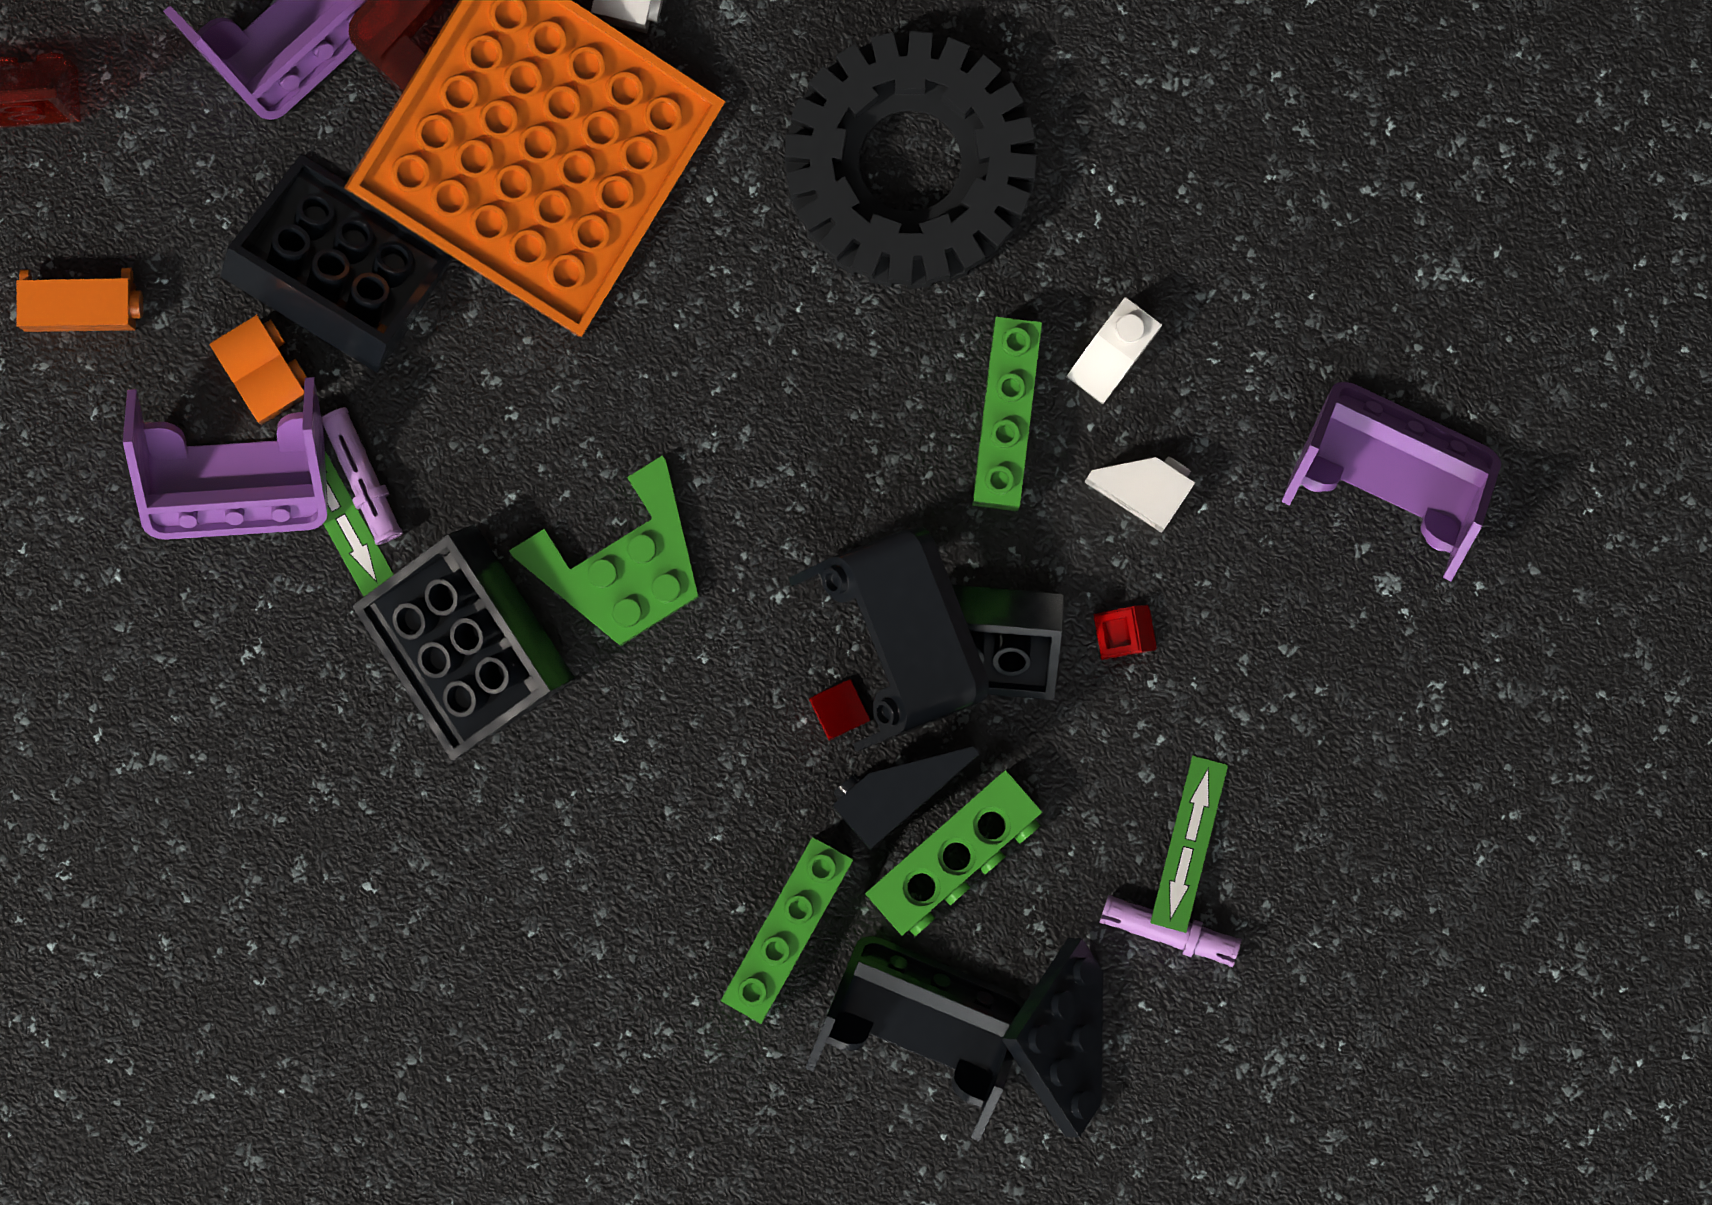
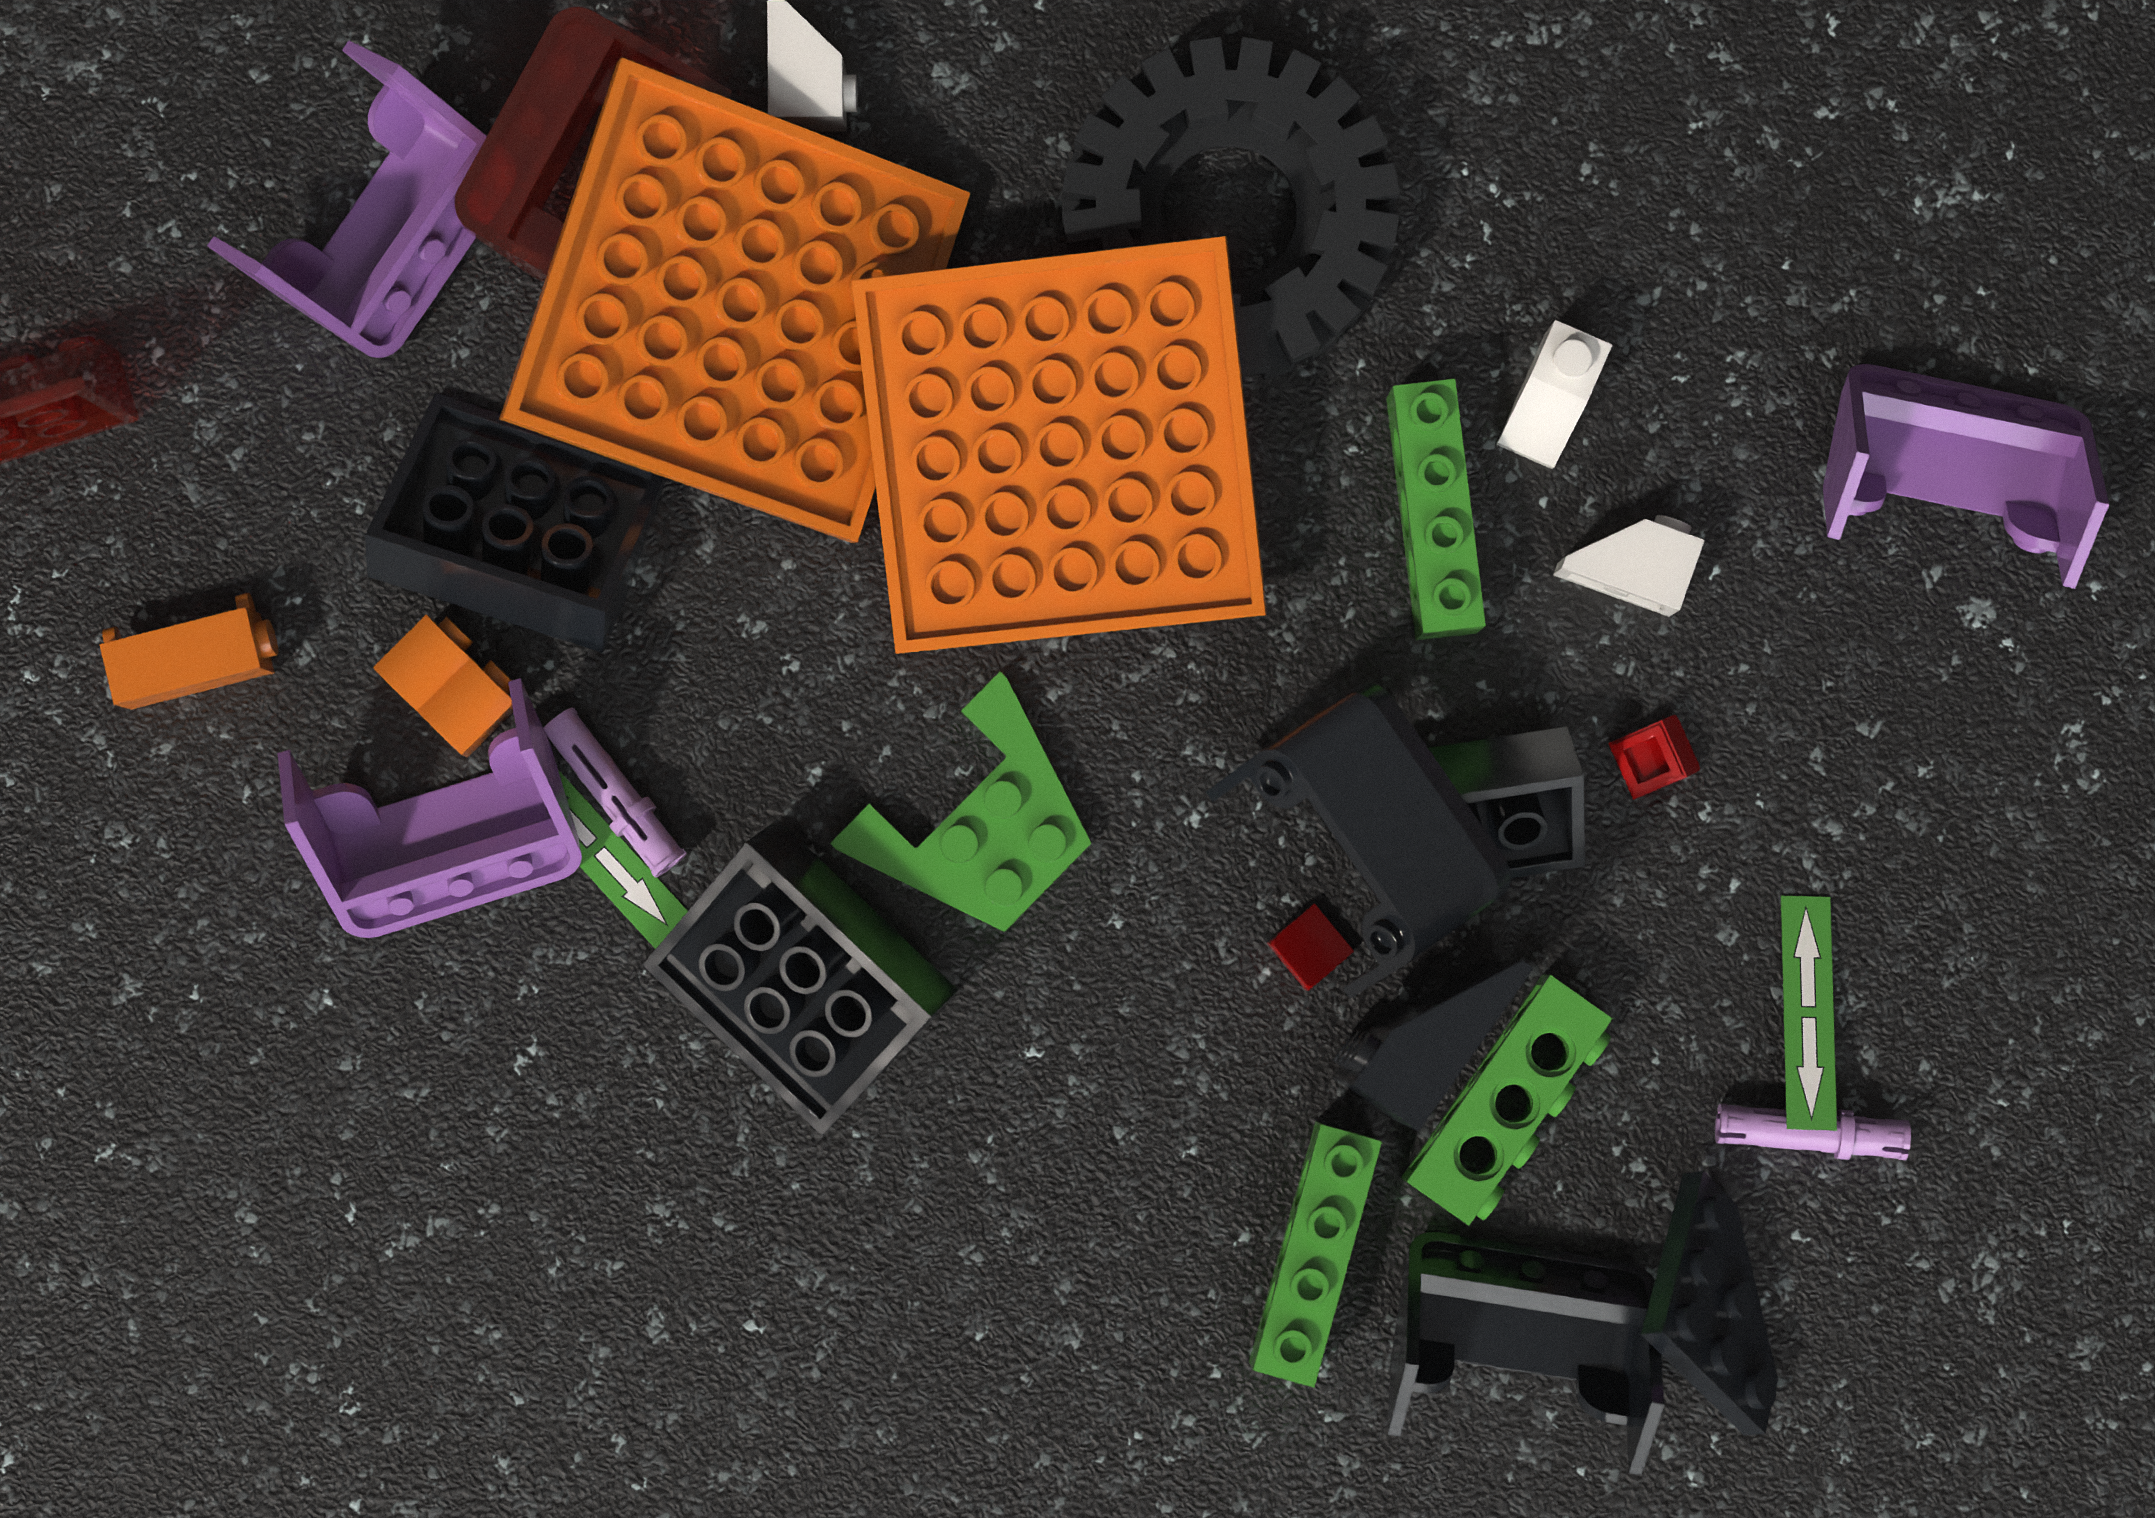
camera: 15 degrees left, 0 degrees up
none -> orange plate [852,236,1267,654]

